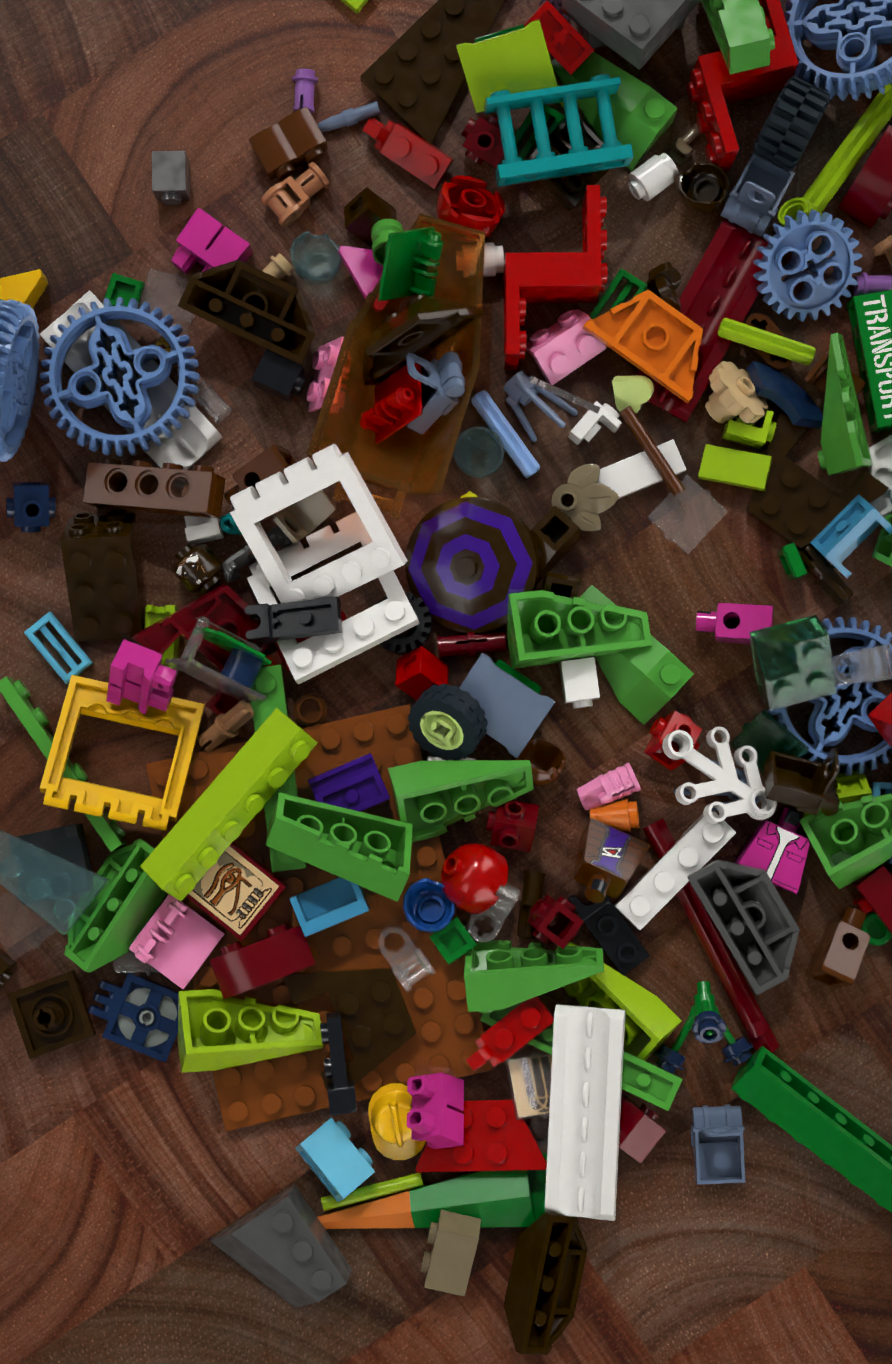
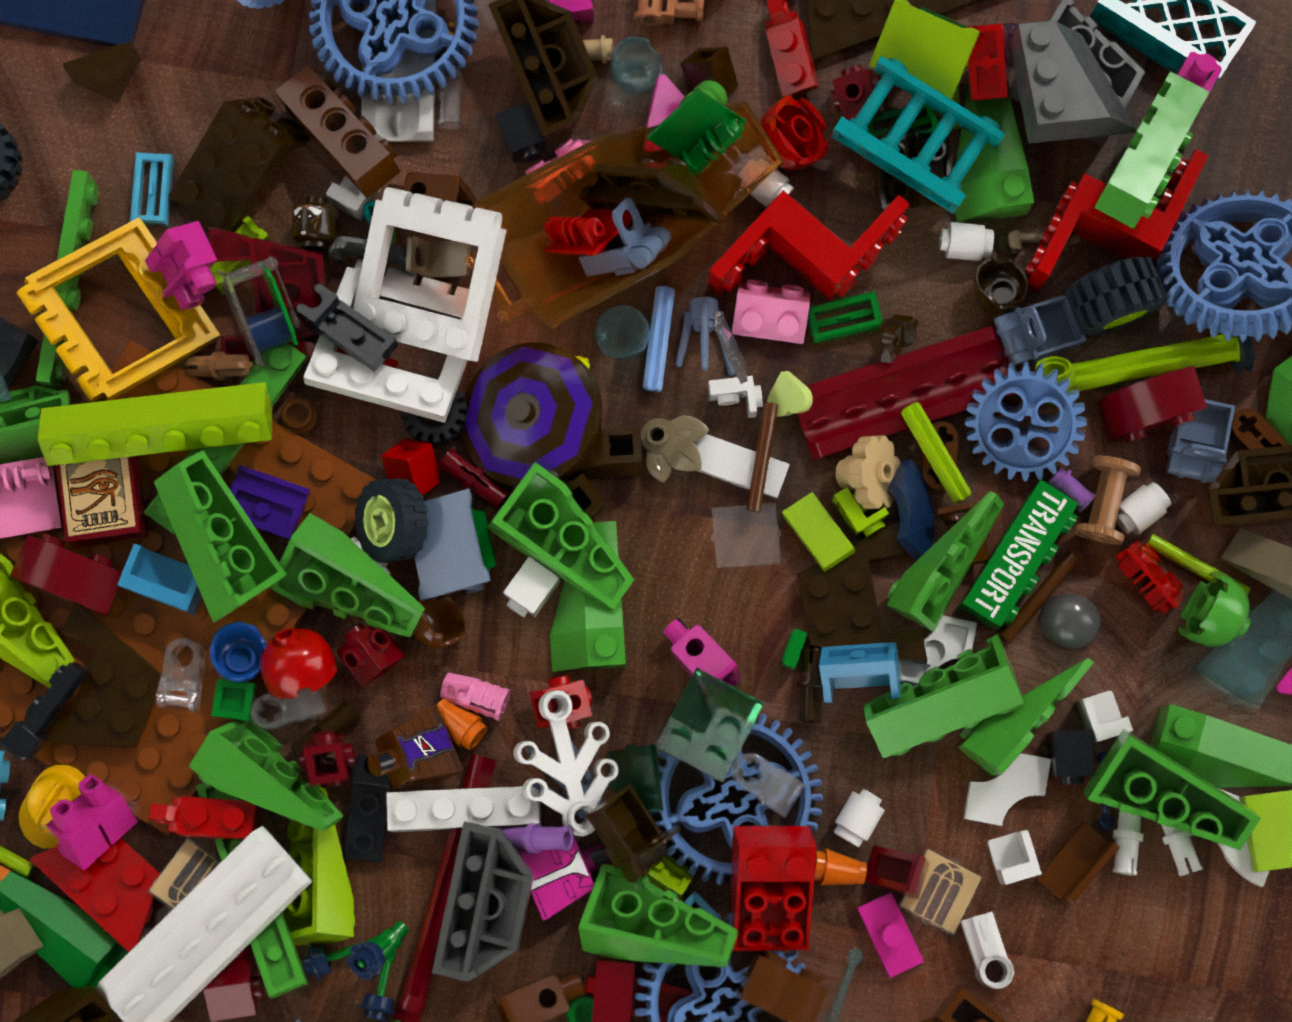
camera: 45 degrees right, 5 degrees down
dark blue brick [6,482,55,532] -> none
orange wing [583,290,703,404] -> none
none -> medium lavender pin [498,823,574,854]

